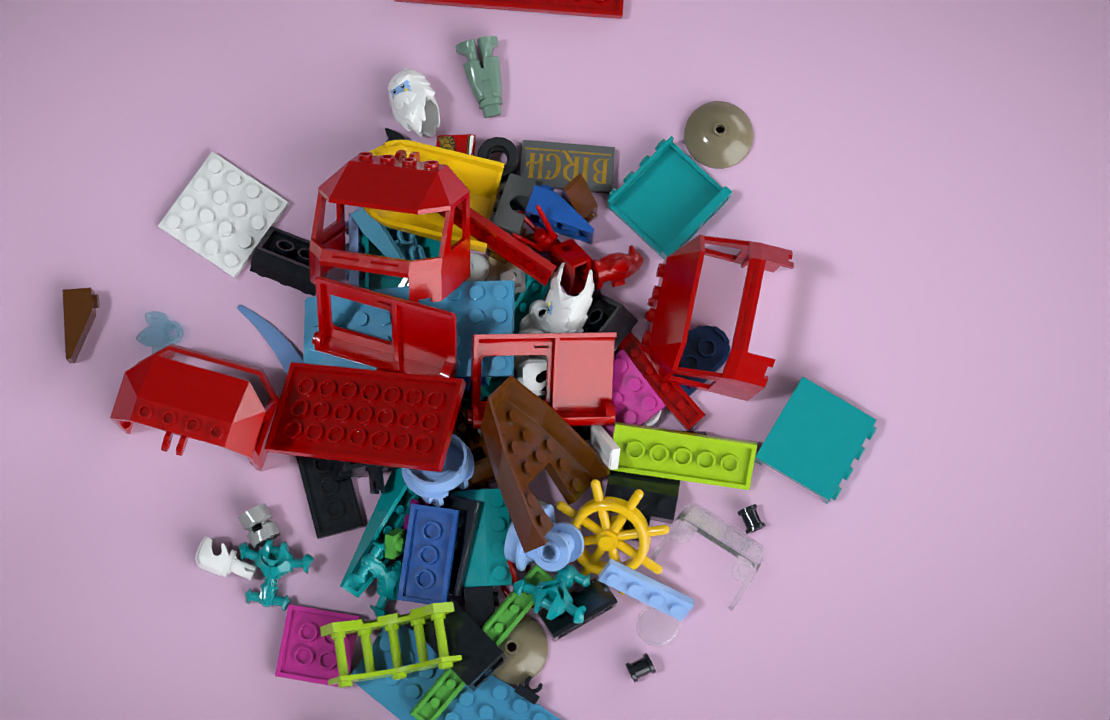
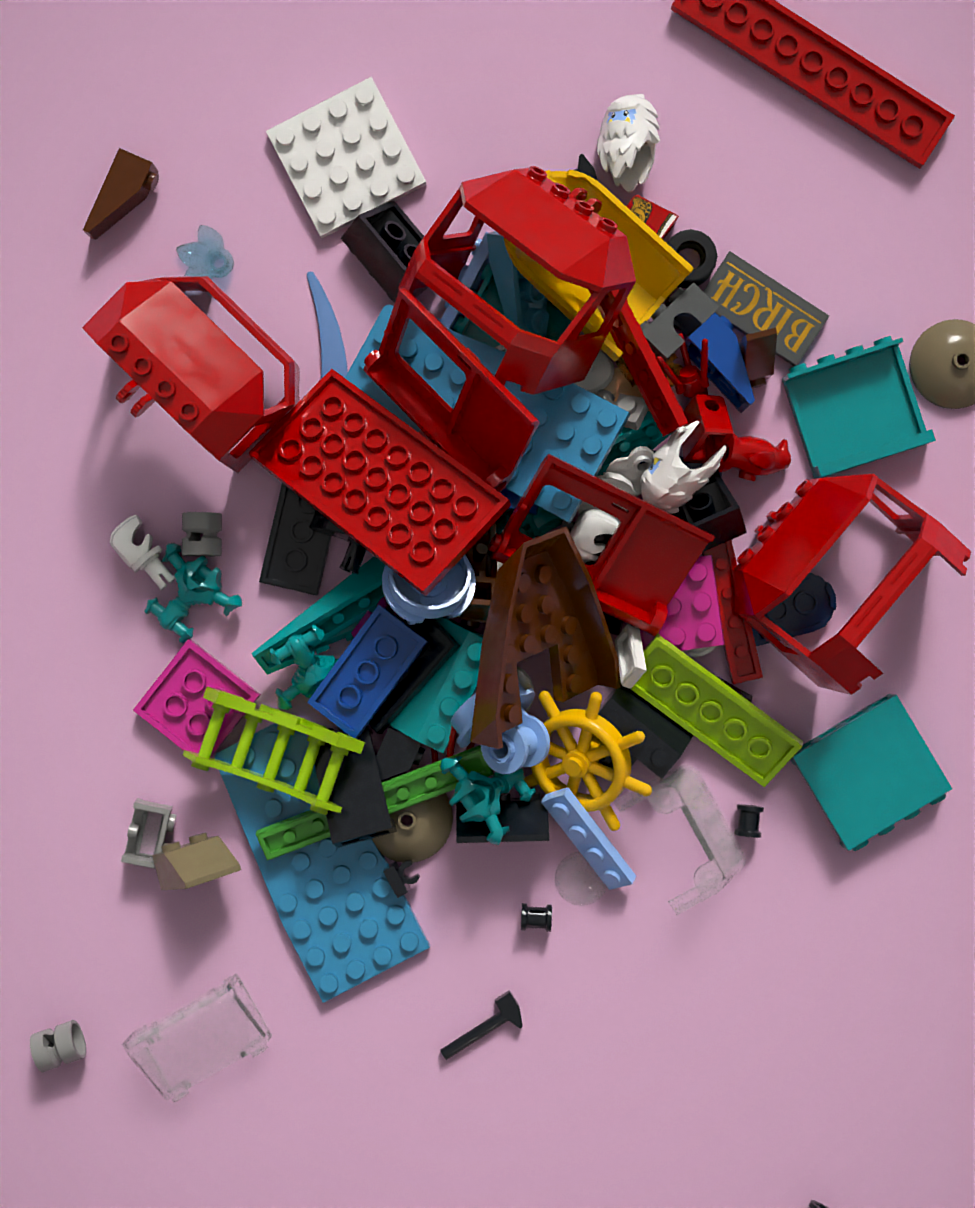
camera: 30 degrees right, 10 degrees up
bright green plate [385,528,406,559] -> none
sand green piece [455,36,503,118] -> none

